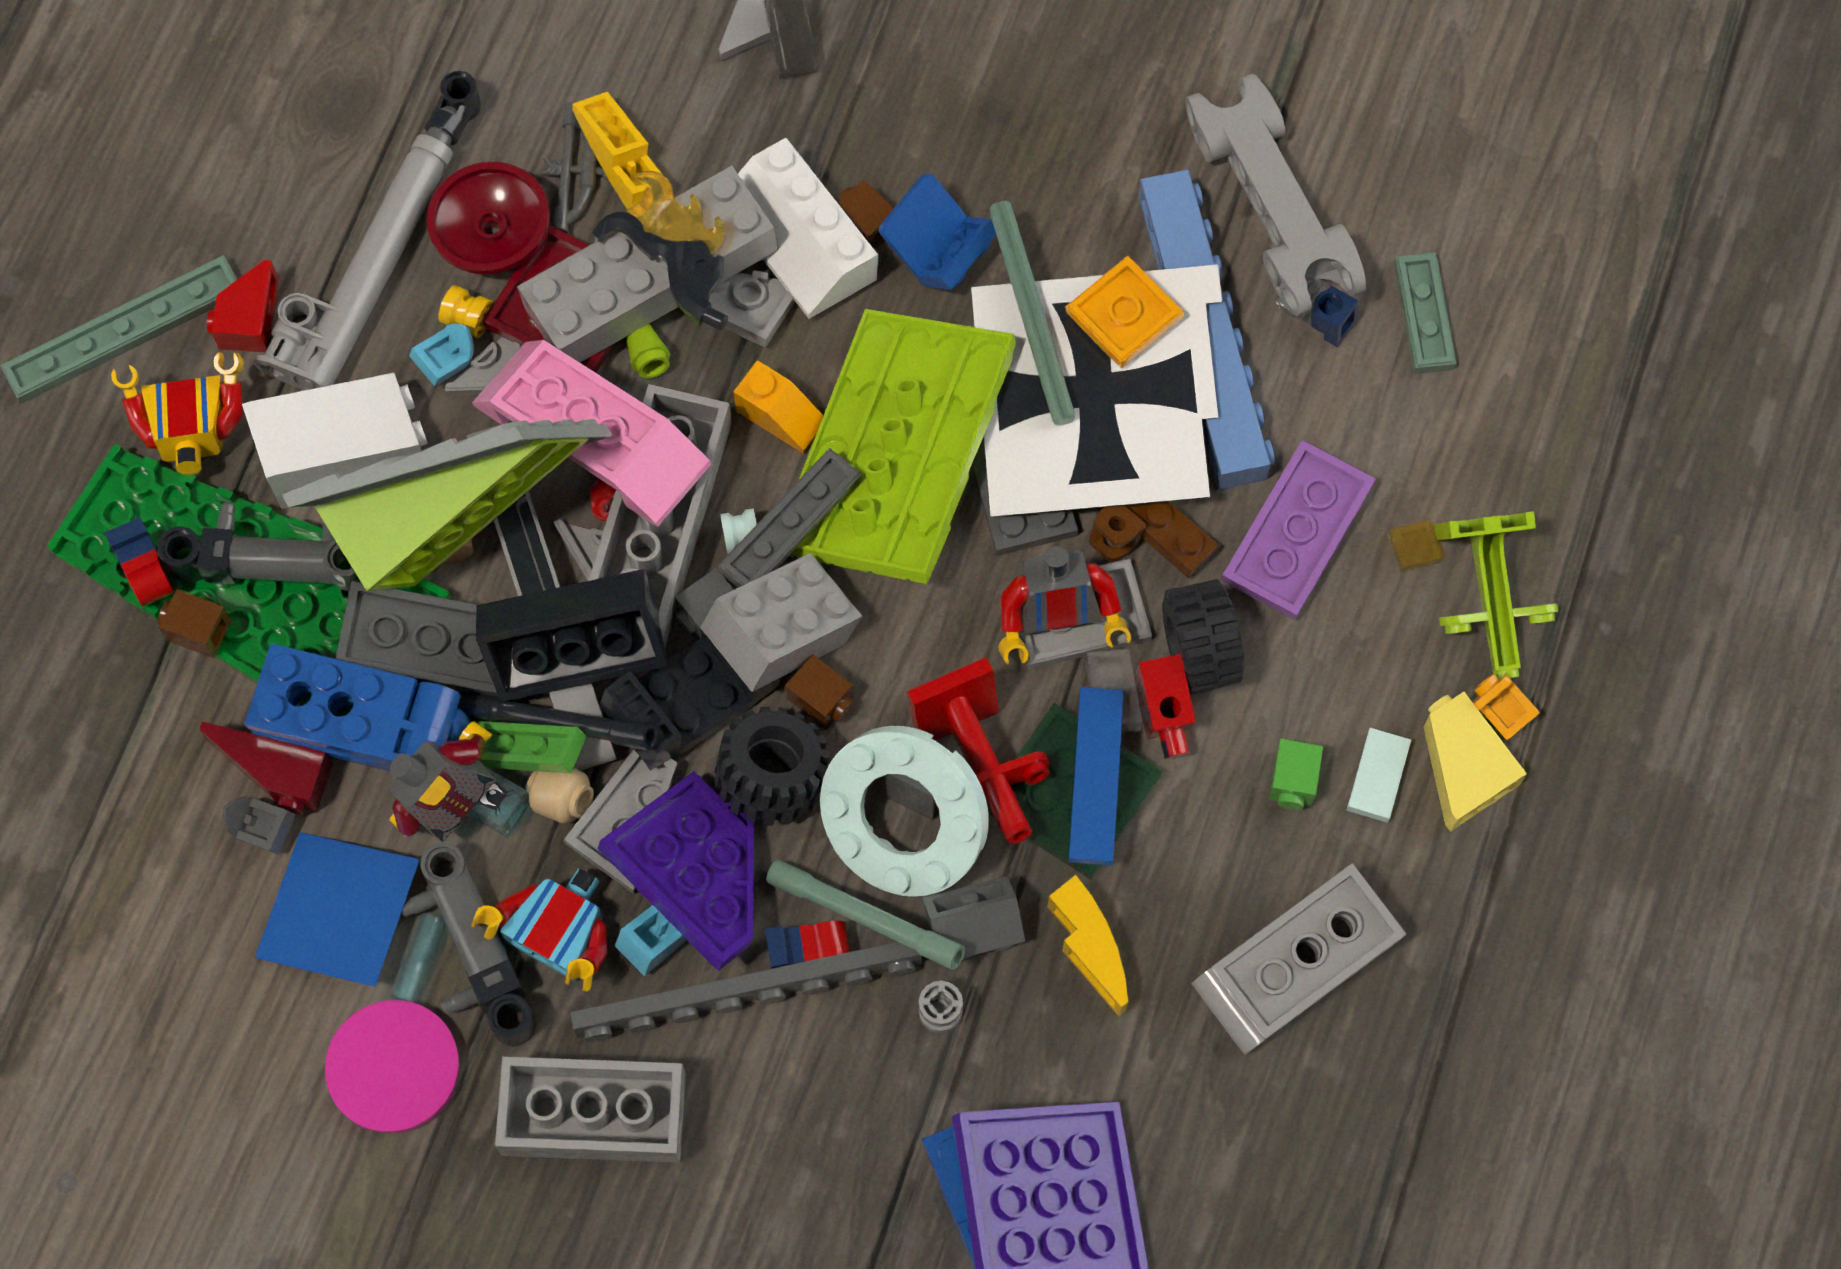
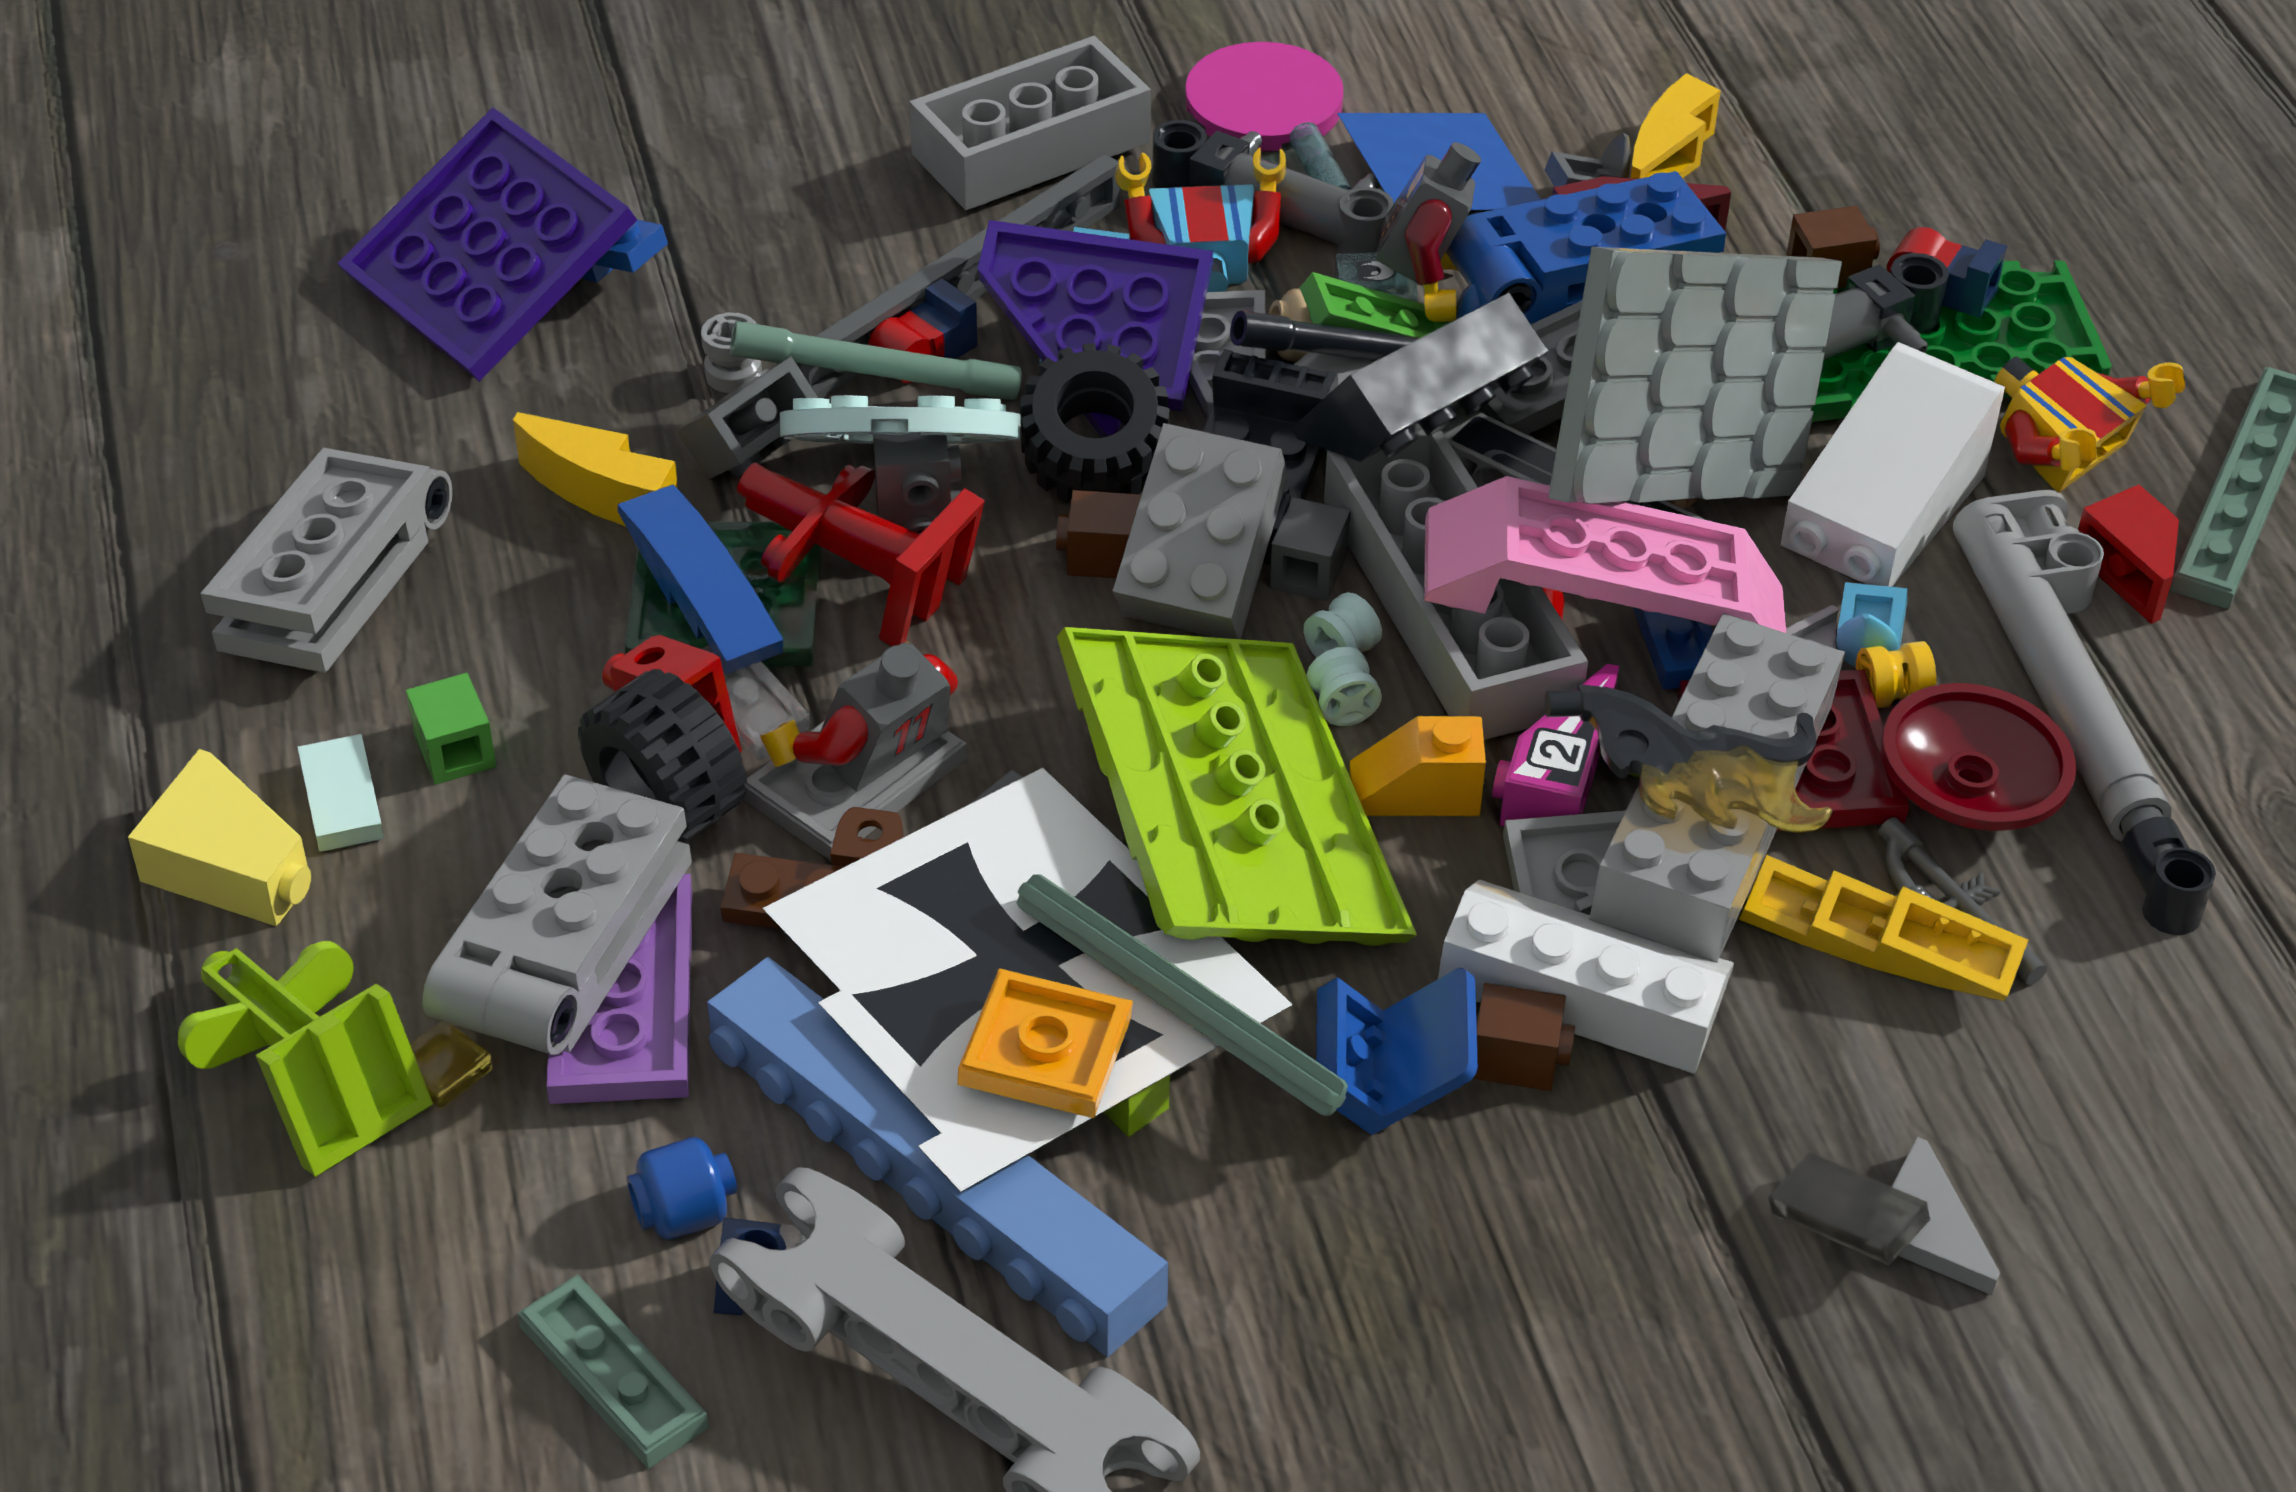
camera: 145 degrees right, 25 degrees down
dark grey tile [718,448,861,588] -> none
light orange bracket [1472,673,1540,740] -> none
none -> light grey hinge [422,774,692,1055]
none -> blue head [626,1137,737,1240]
none -> light aqua wheel [1307,647,1382,726]
none -> dark pink slope [1492,663,1620,826]
none -> yellow slope [1630,73,1721,179]

